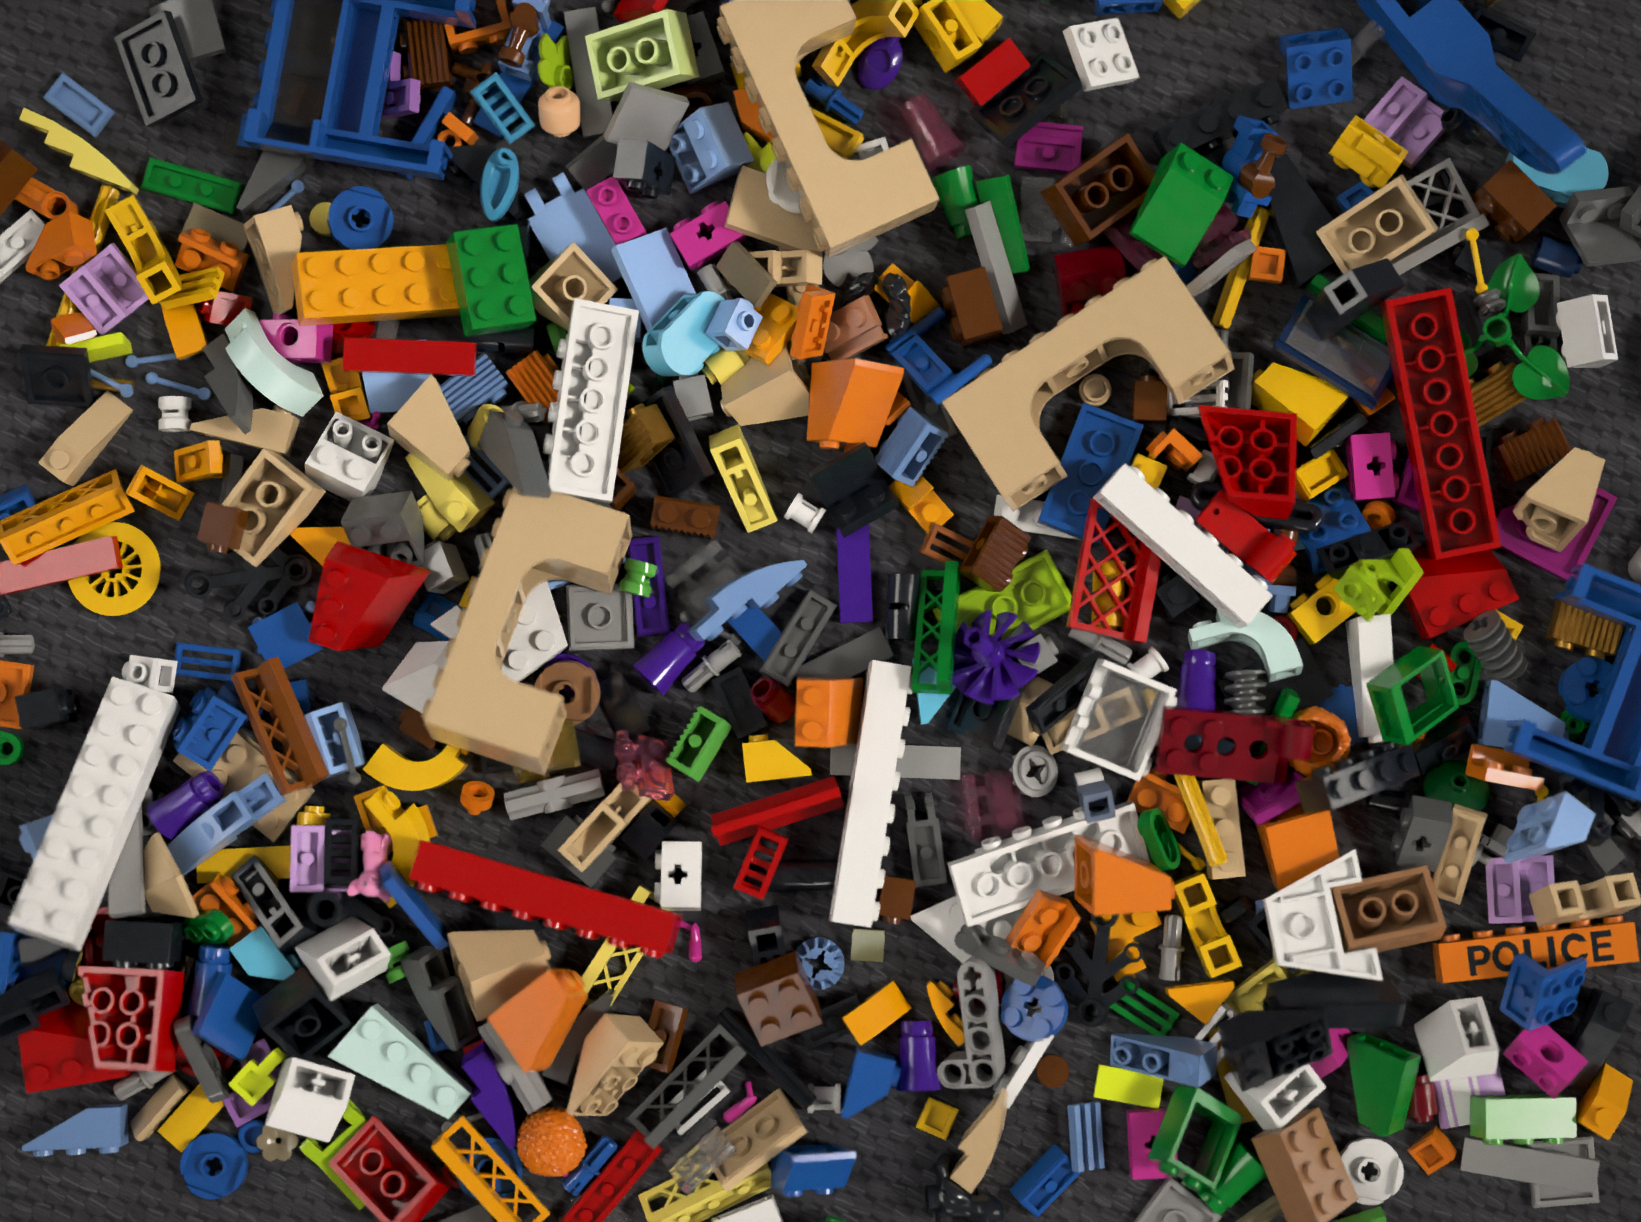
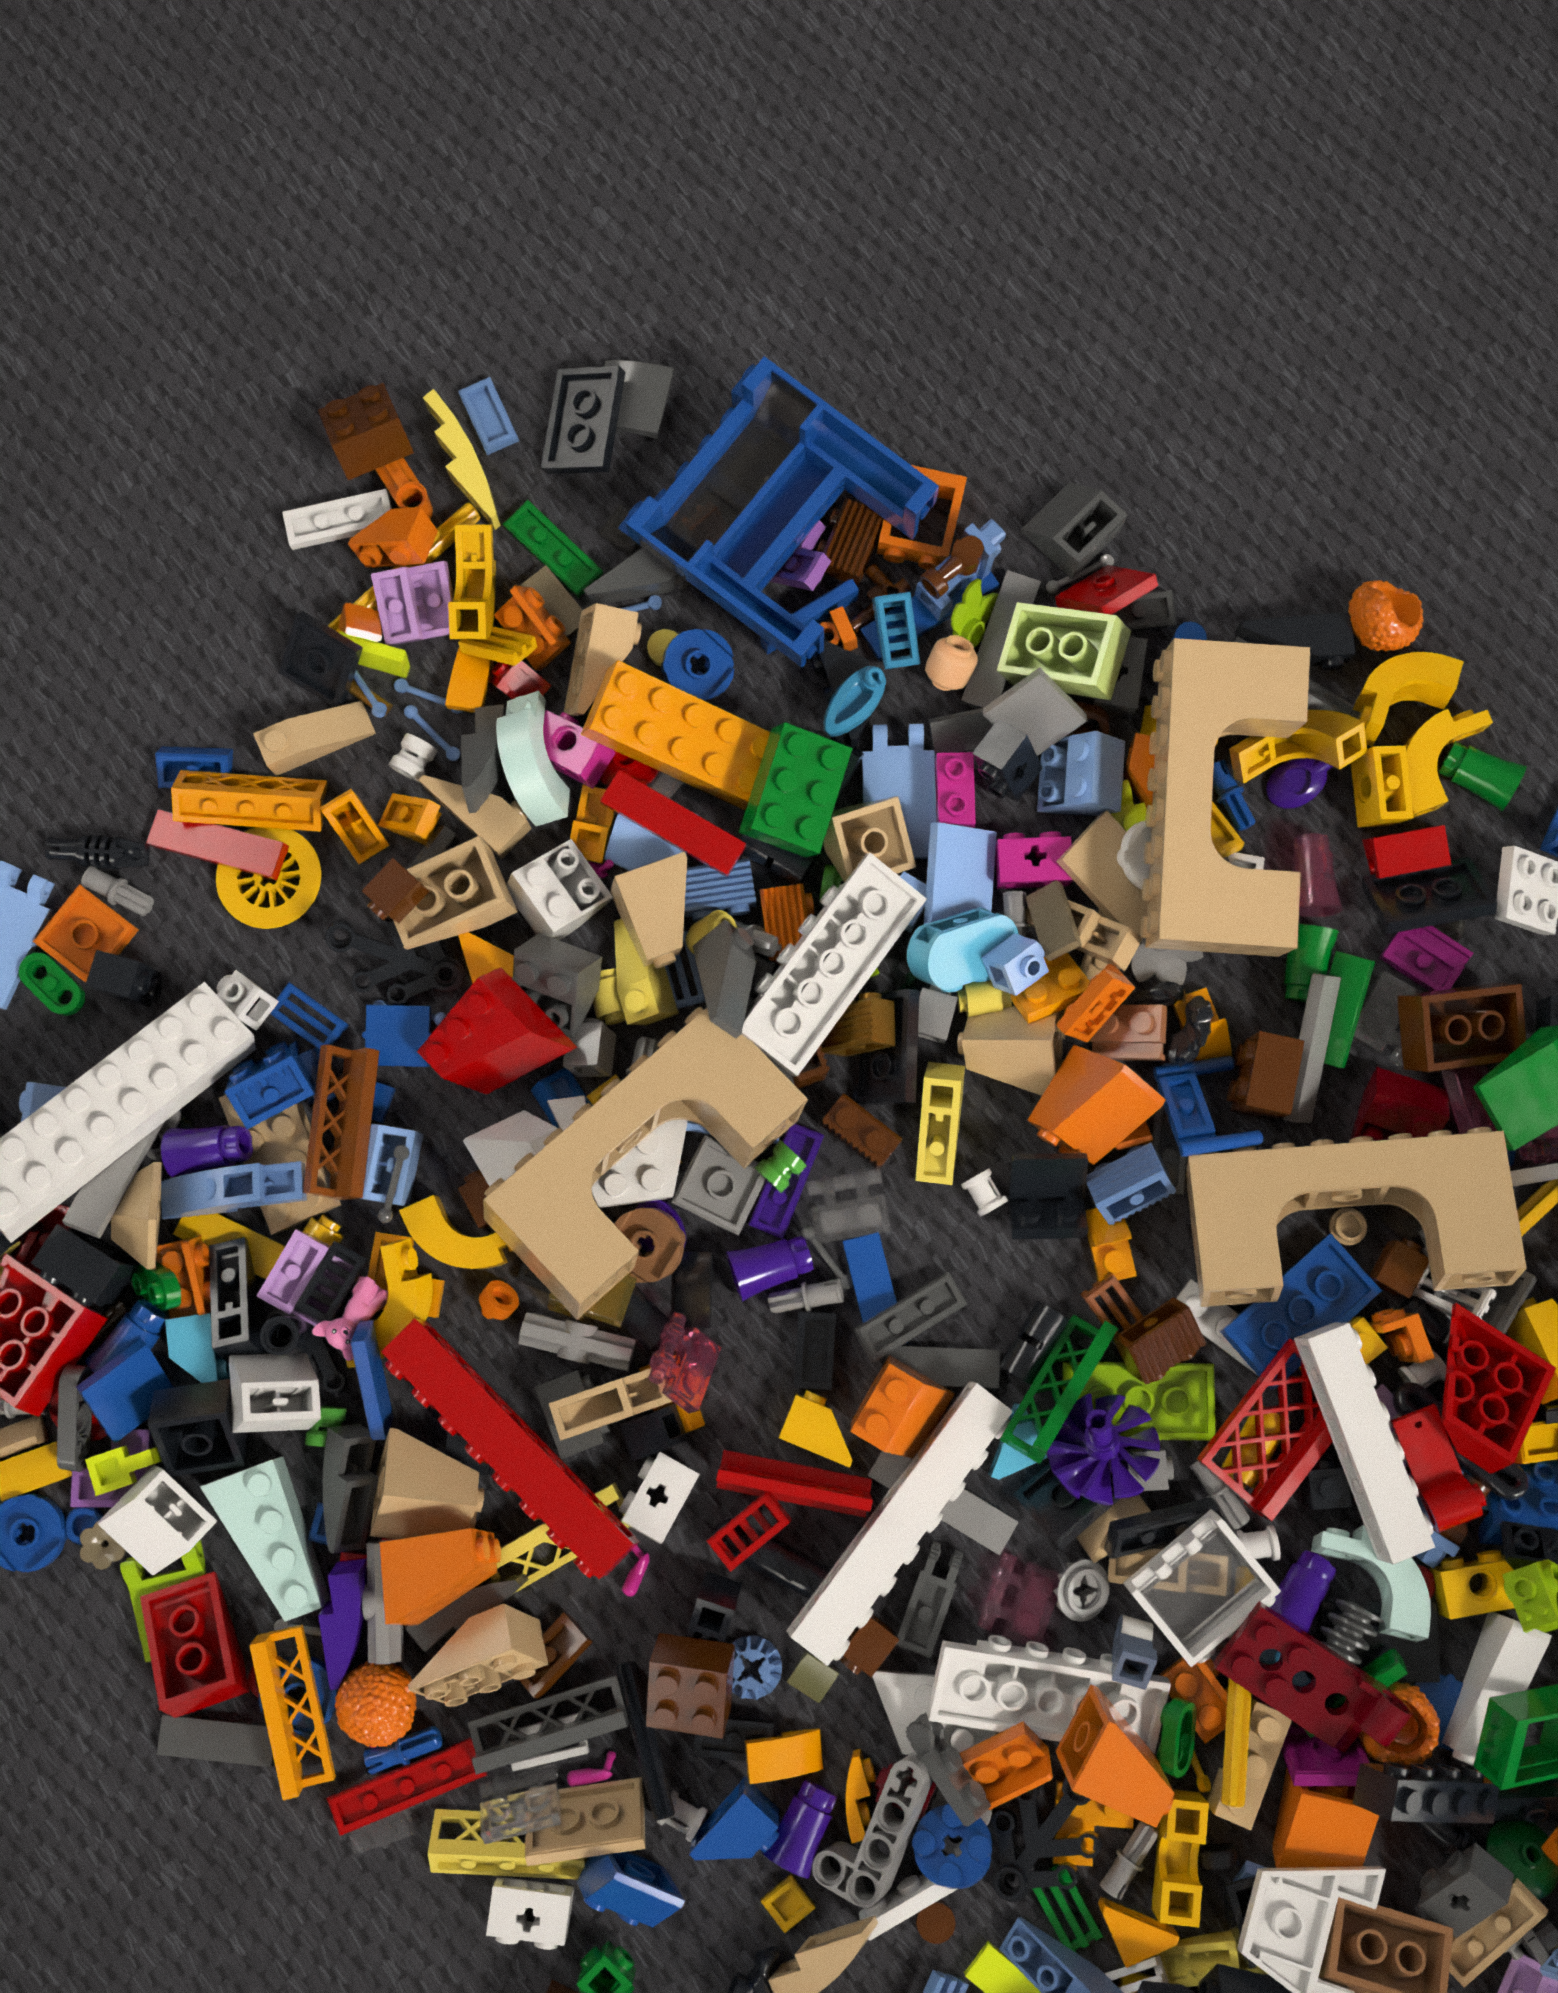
camera: 30 degrees right, 5 degrees down
bright green brick [666,706,732,782] -> none
medium blue slope [688,560,807,641] -> none
dark red brick [750,677,796,723] -> none
dark purple tile [836,525,873,623] -> none

